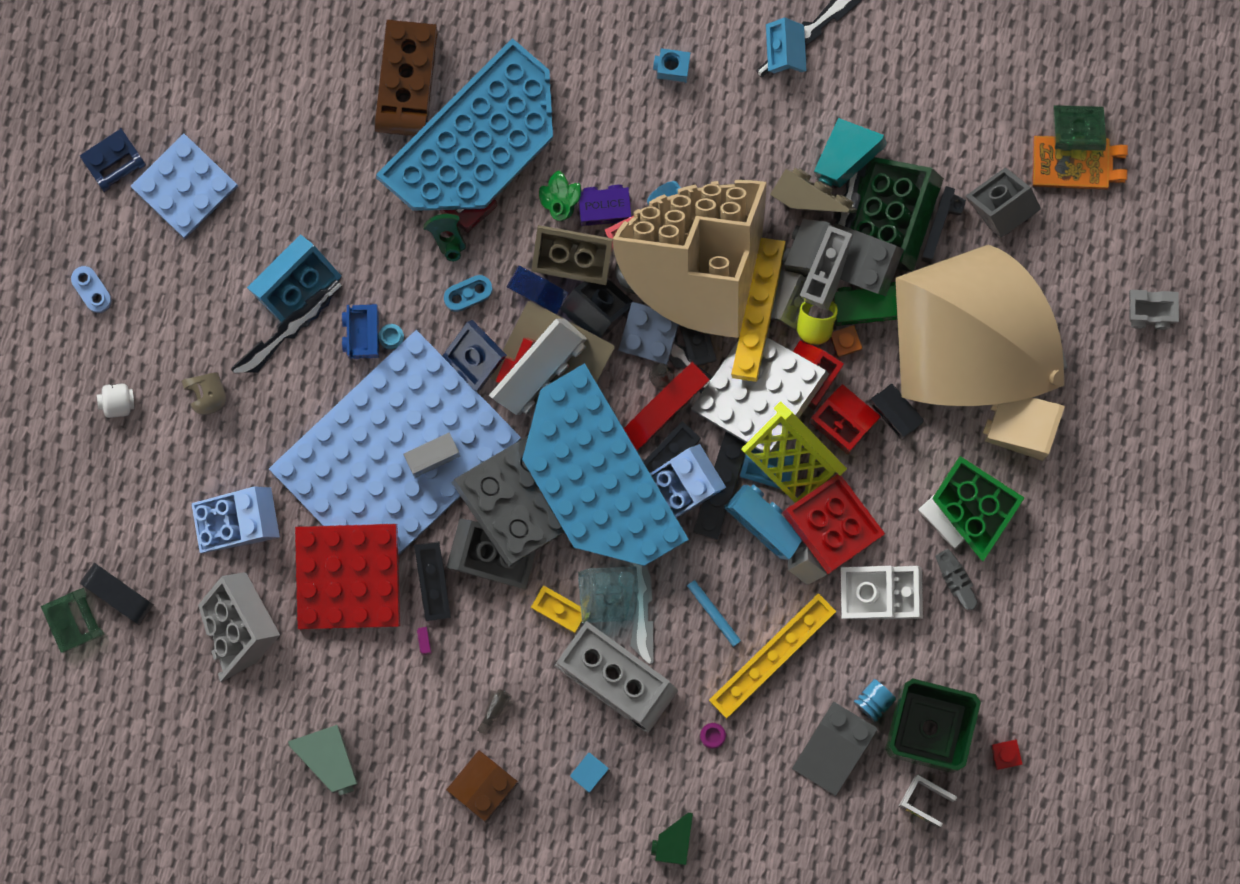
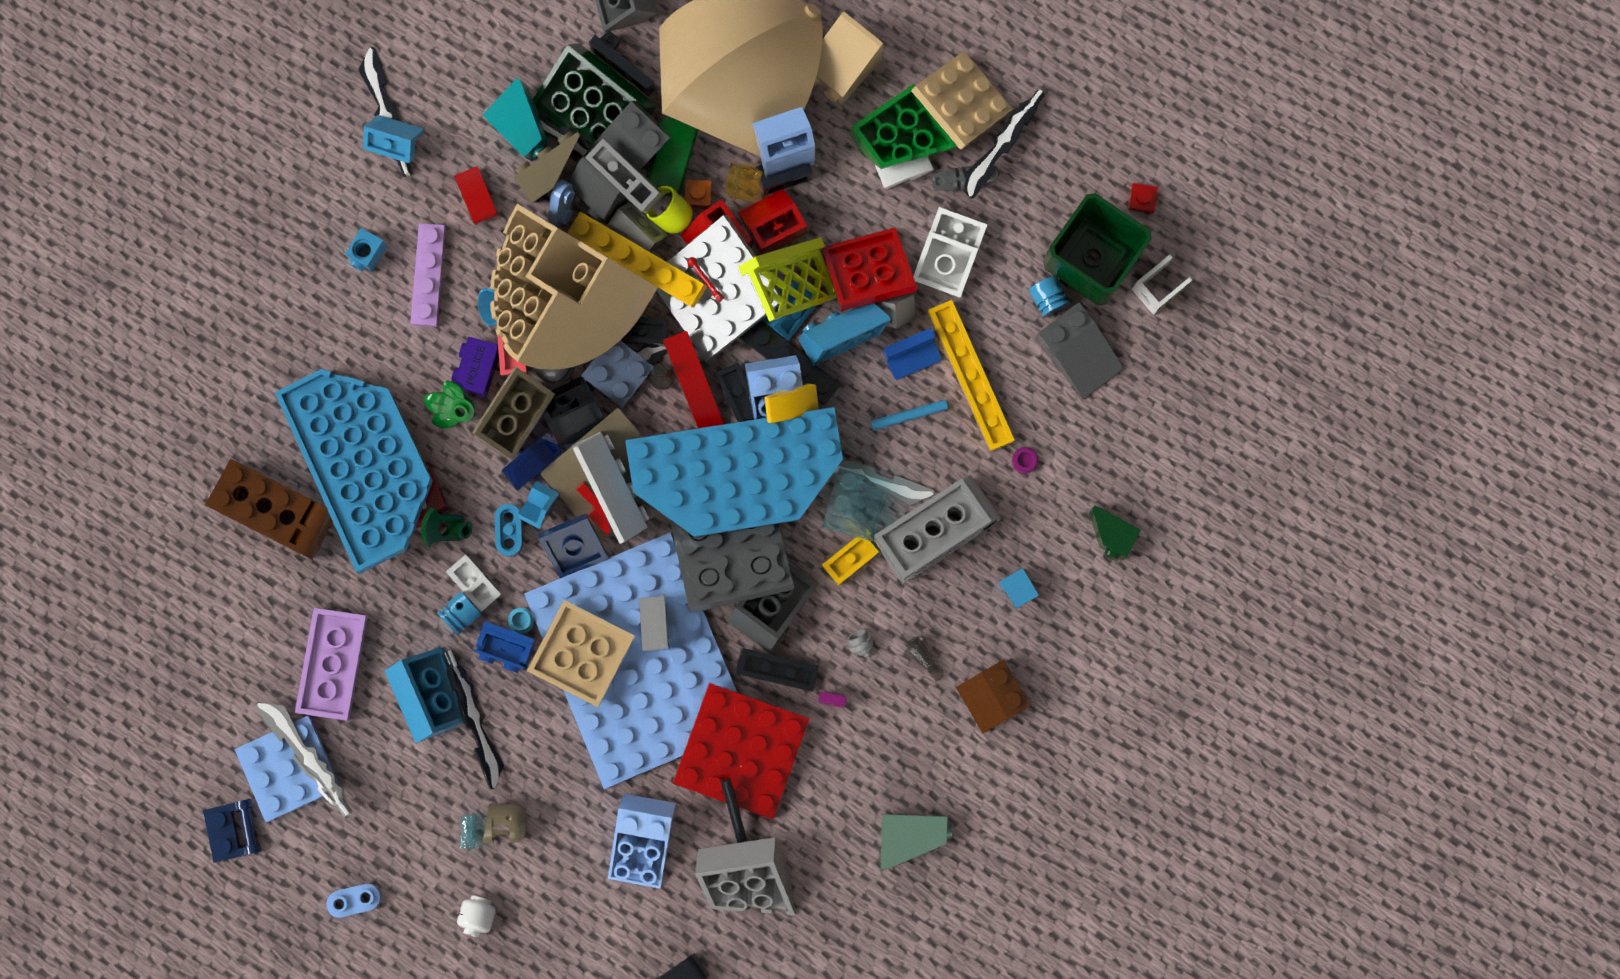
camera: 70 degrees left, 0 degrees up
none -> light grey sword [255,703,353,818]
none -> lavender plate [295,608,368,721]
none -> lavender plate [410,224,446,327]
none -> dark azure piece [437,591,482,636]
none -> white slope [446,554,501,612]
none -> red slope [454,166,498,225]
none -> clear light blue pin [458,815,480,849]
none -> dark azure panel [517,481,559,529]
none -> tan plate [527,600,635,708]
none -> light blue plate [548,179,575,227]
none -> red hinge [687,257,724,302]
none -> black bar [720,777,748,843]
none -> clear yellow panel [725,163,762,202]
none -> light blue slope [752,107,815,178]
none -> yellow slope [765,384,819,423]
none -> light grey plate [847,629,873,657]
none -> blue panel [883,328,942,380]
none -> tan plate [911,51,1013,150]
none -> black sword [964,89,1045,199]

